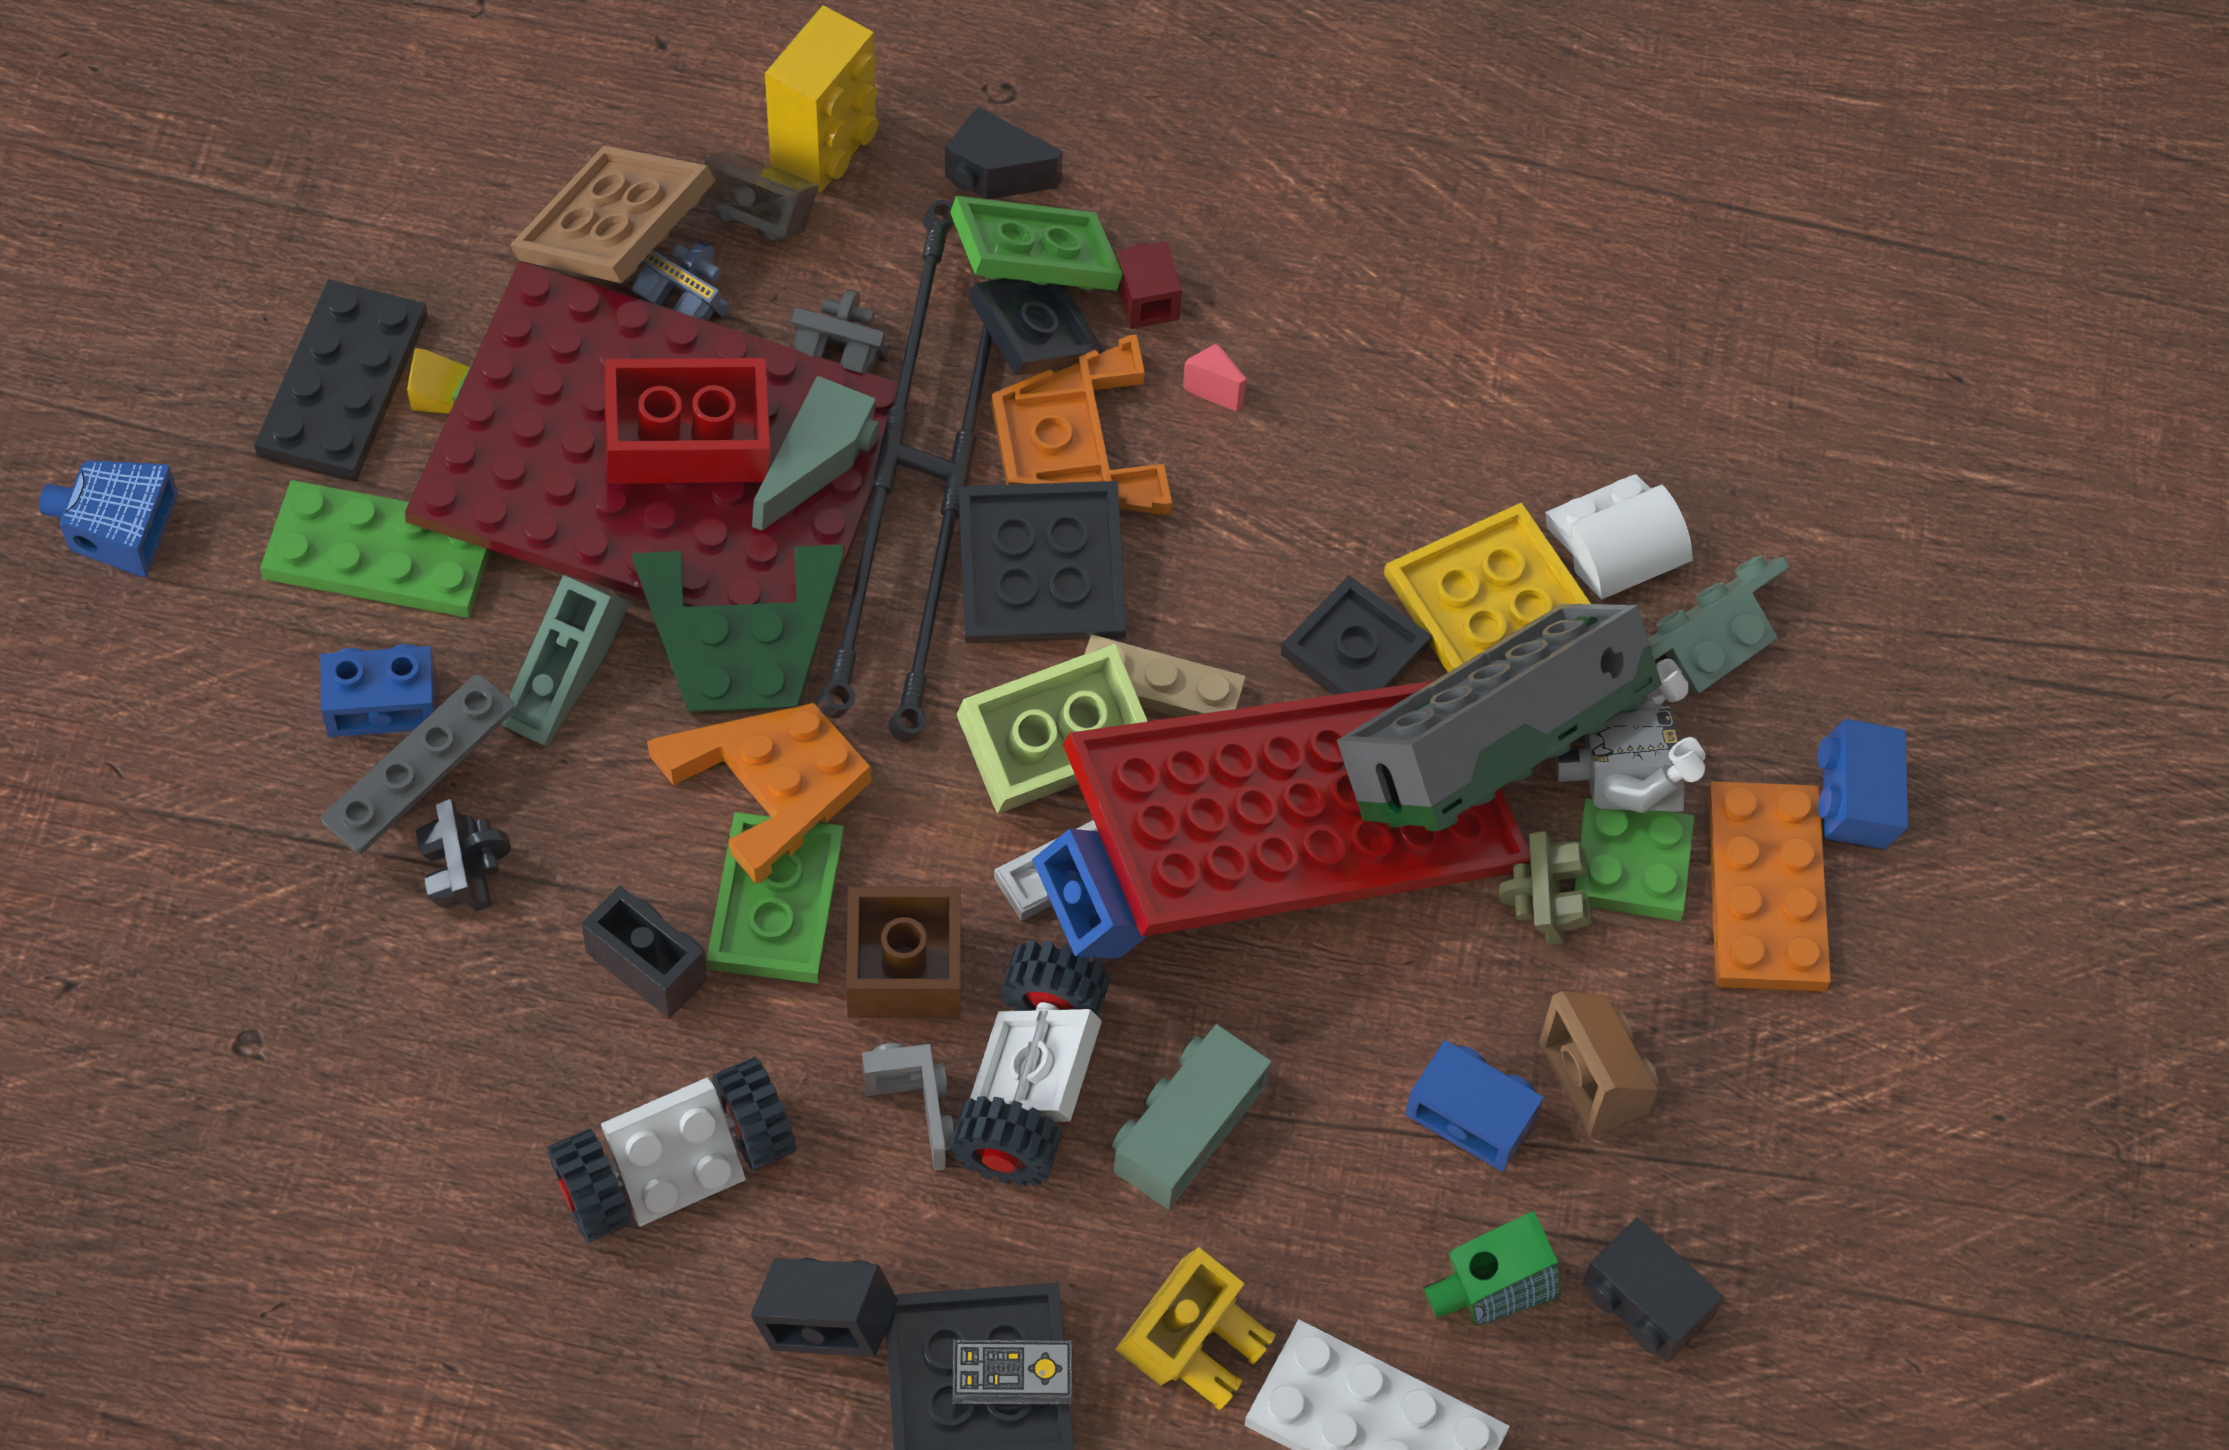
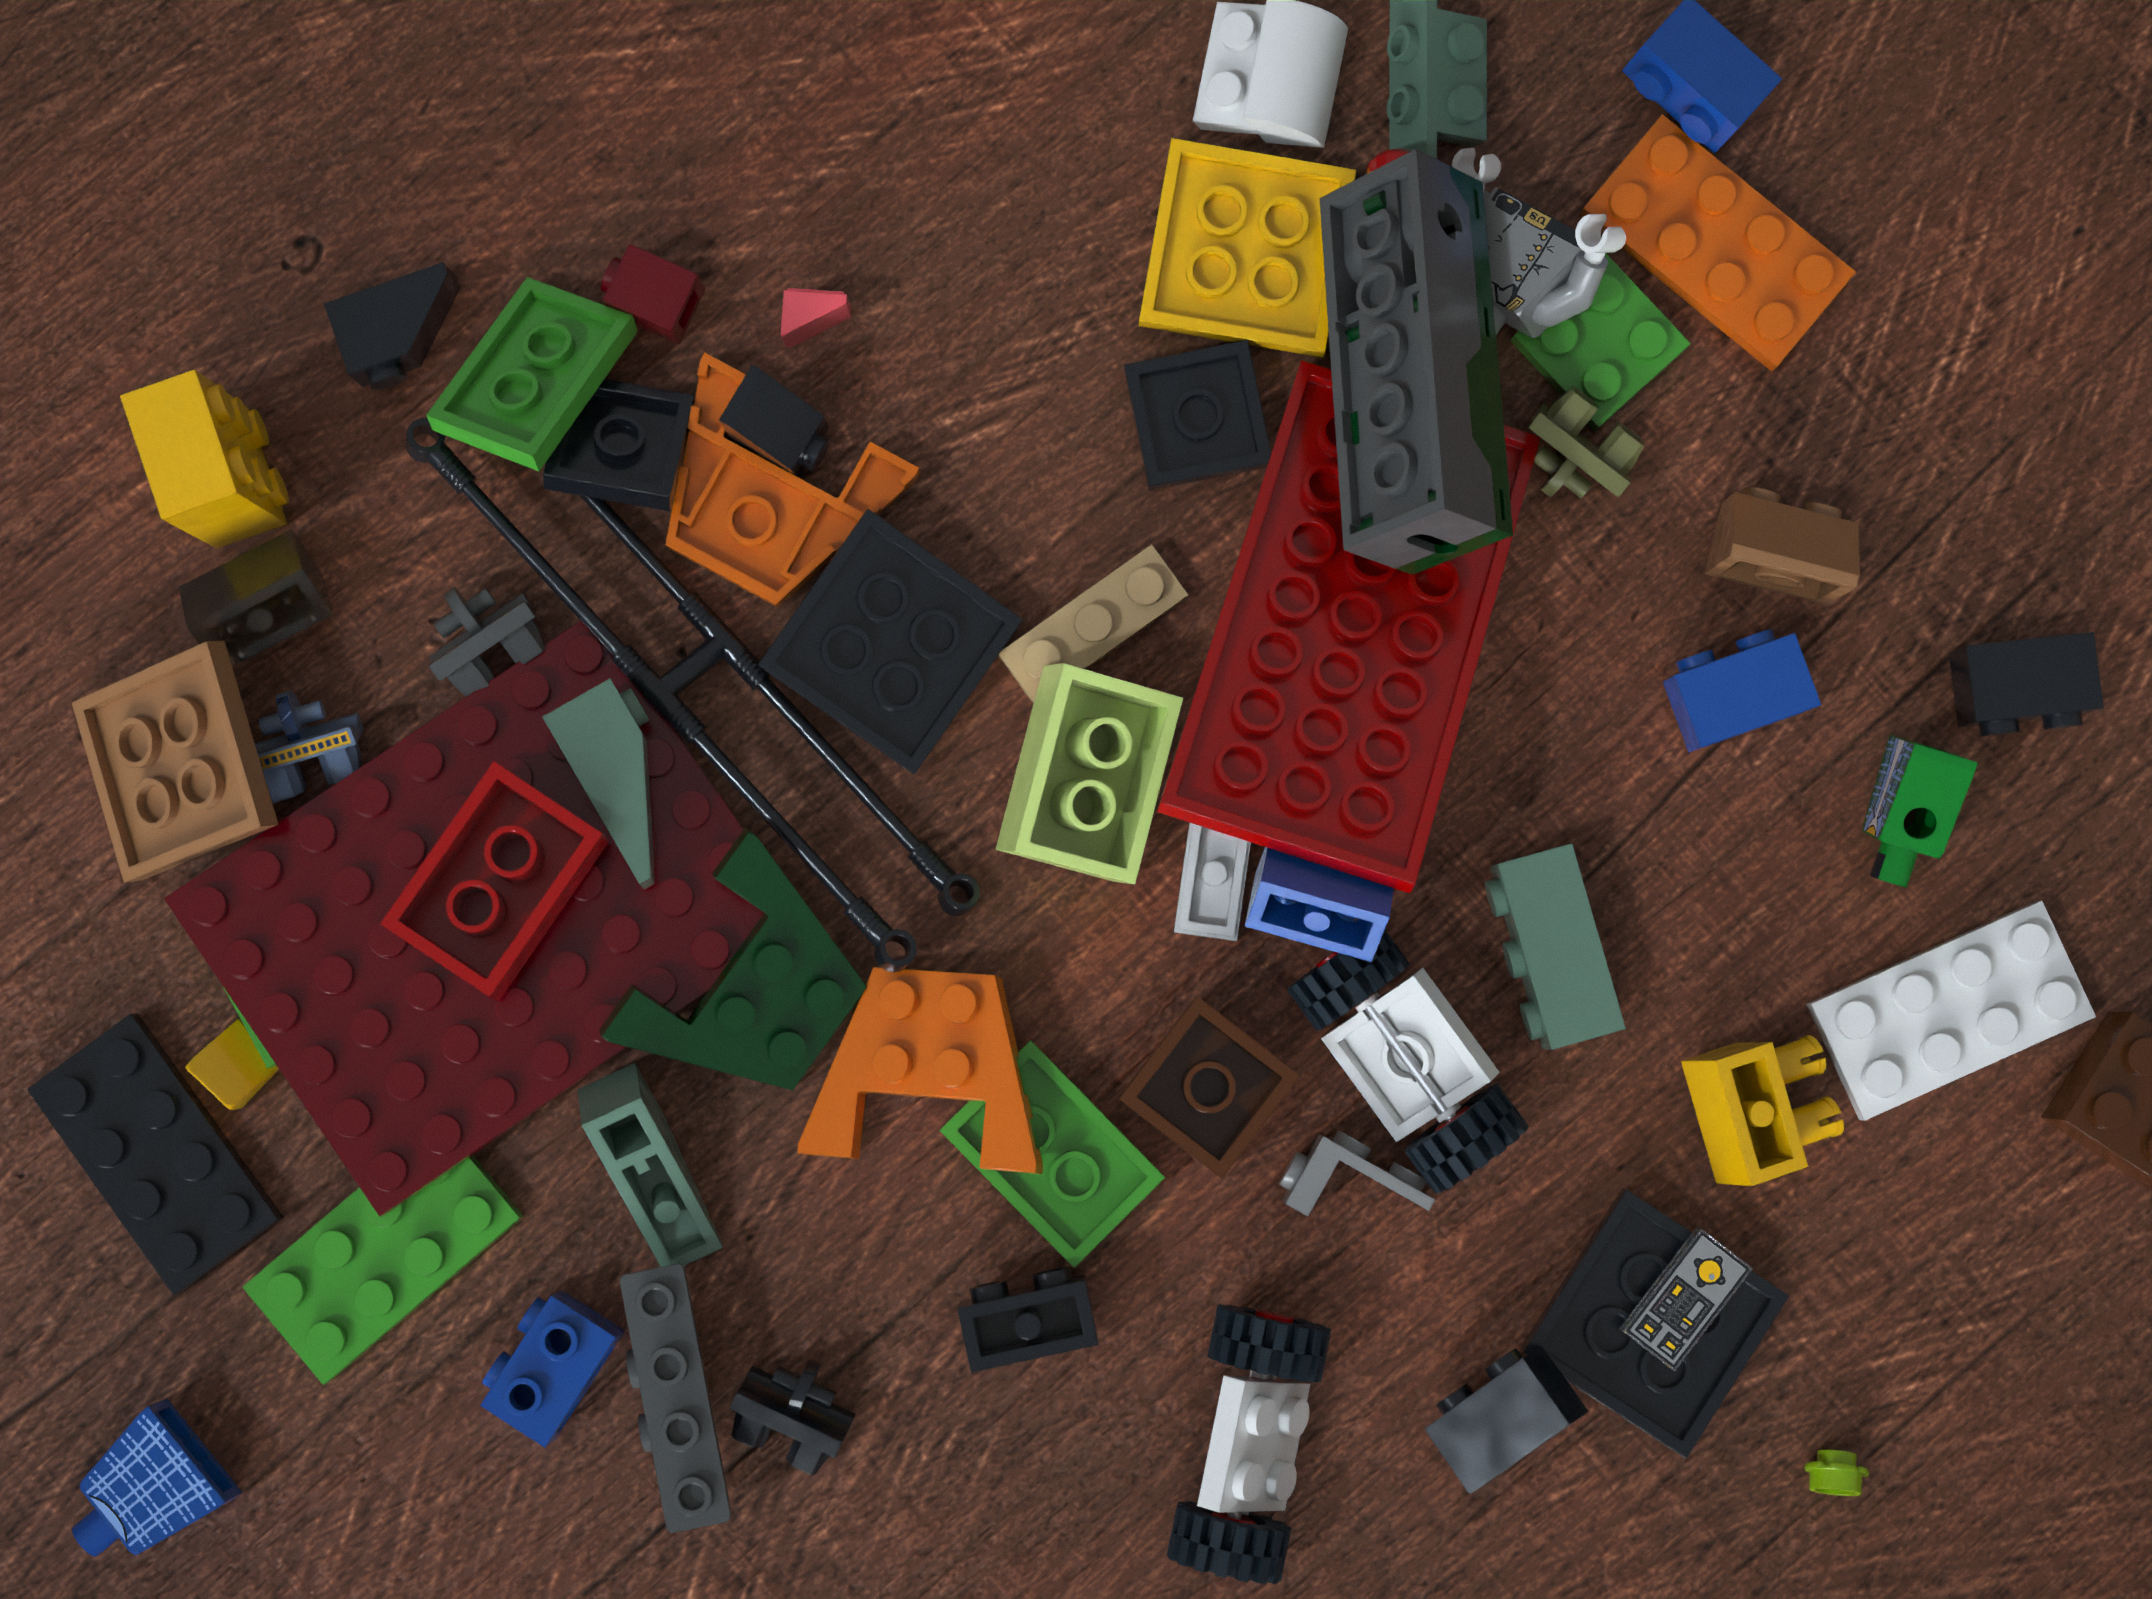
camera: 45 degrees left, 25 degrees up
none -> black slope [719,365,831,478]

